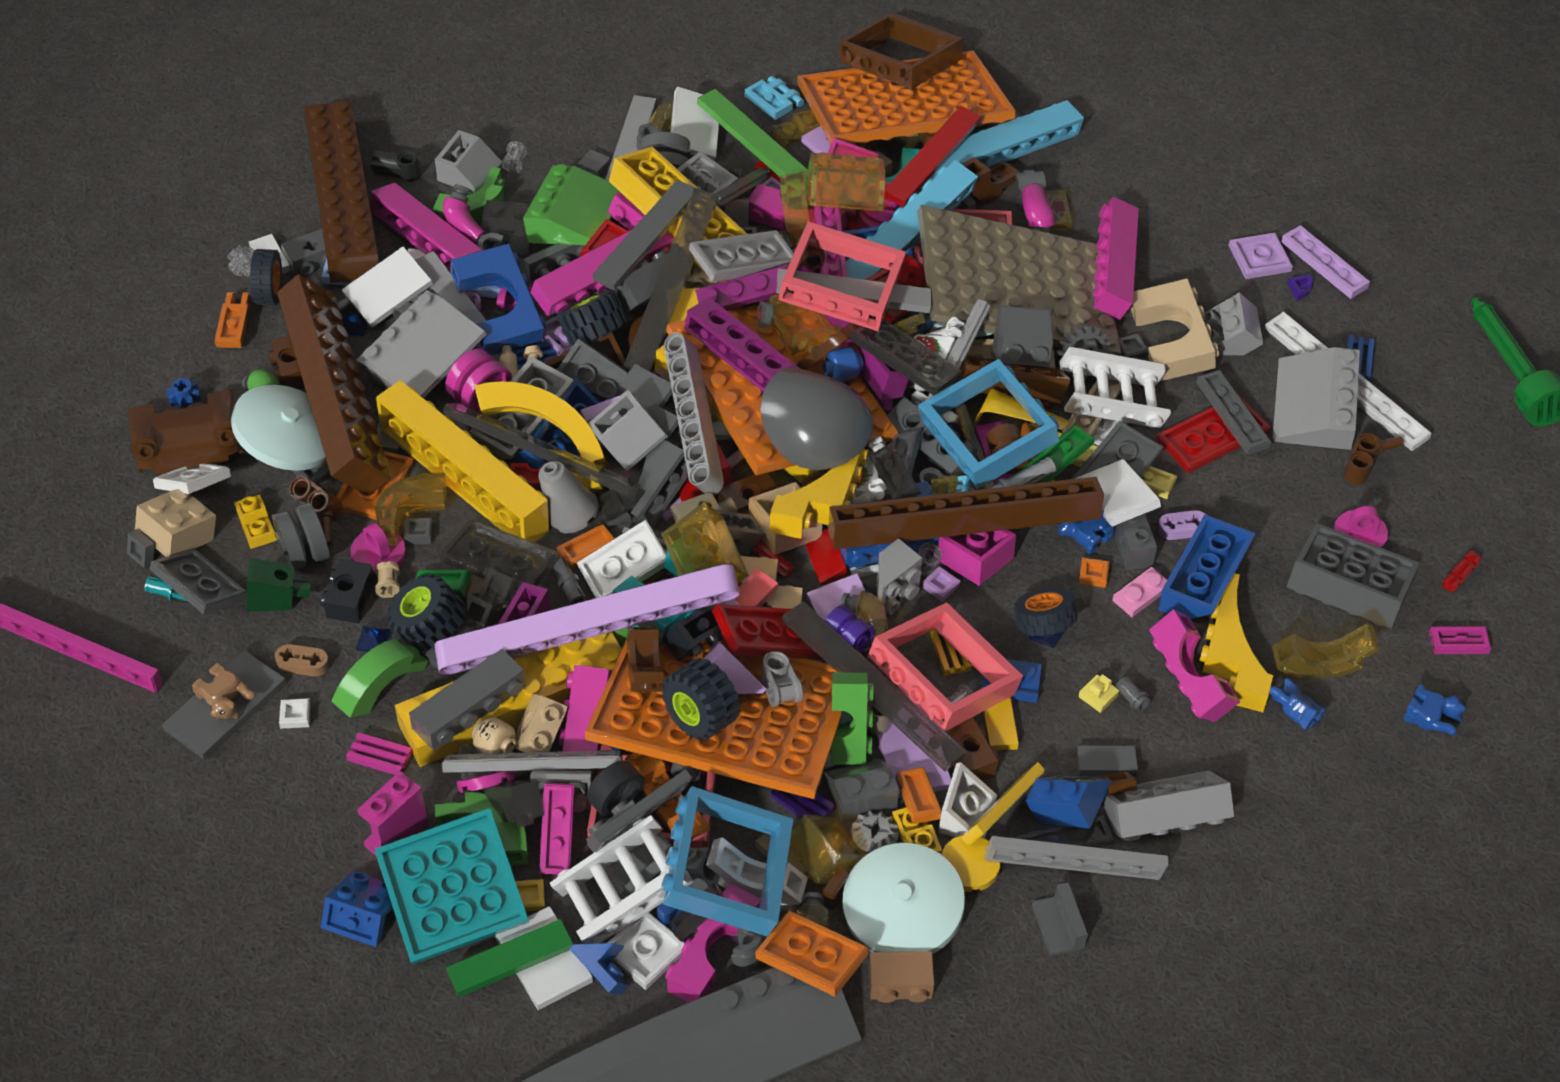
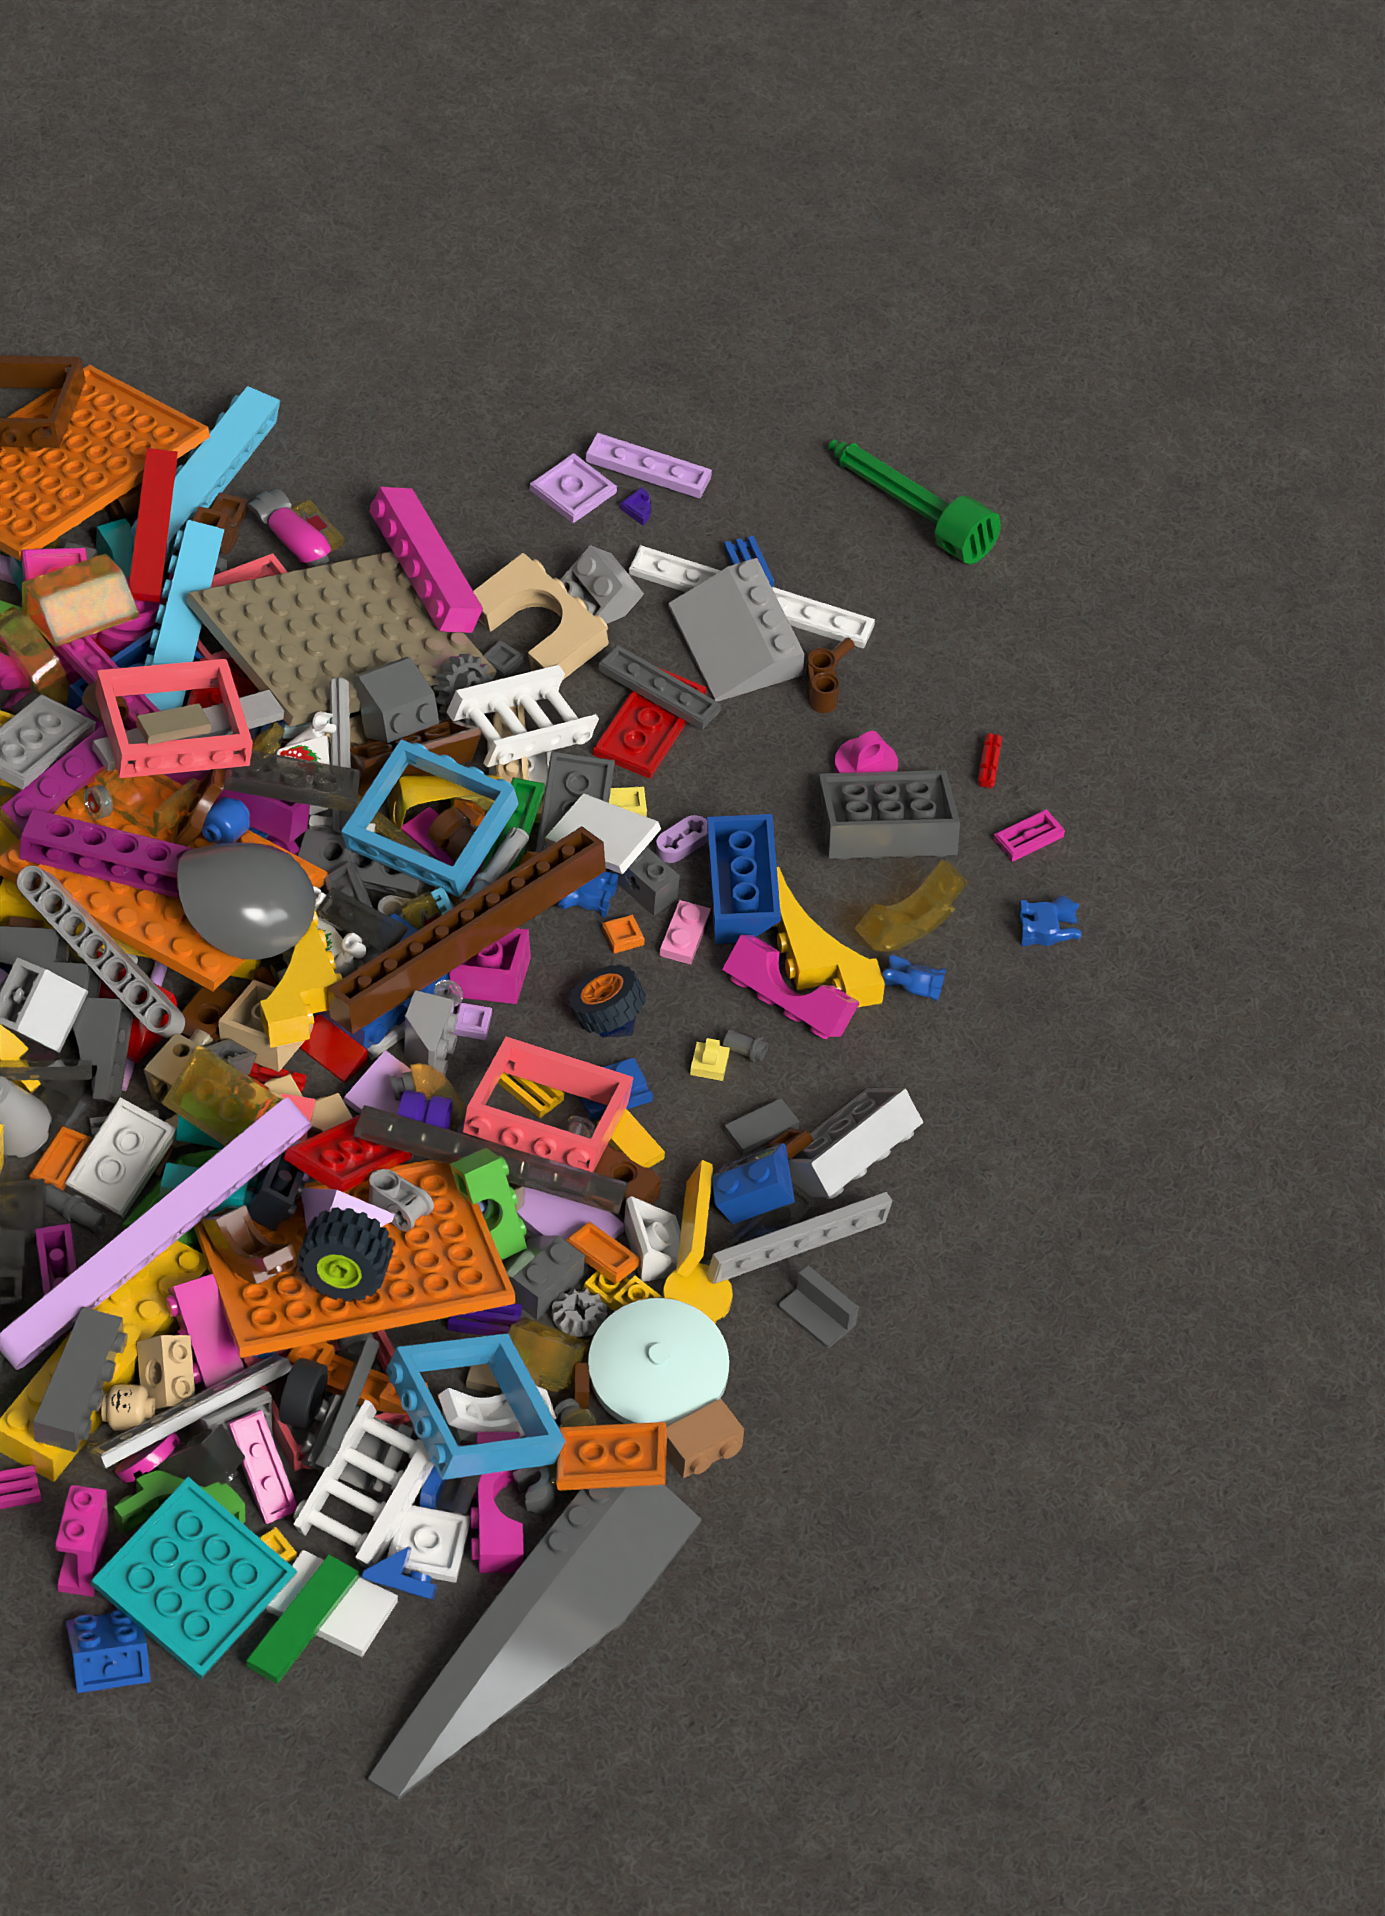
camera: 35 degrees left, 0 degrees up
none -> dark tan tile [136,703,211,745]

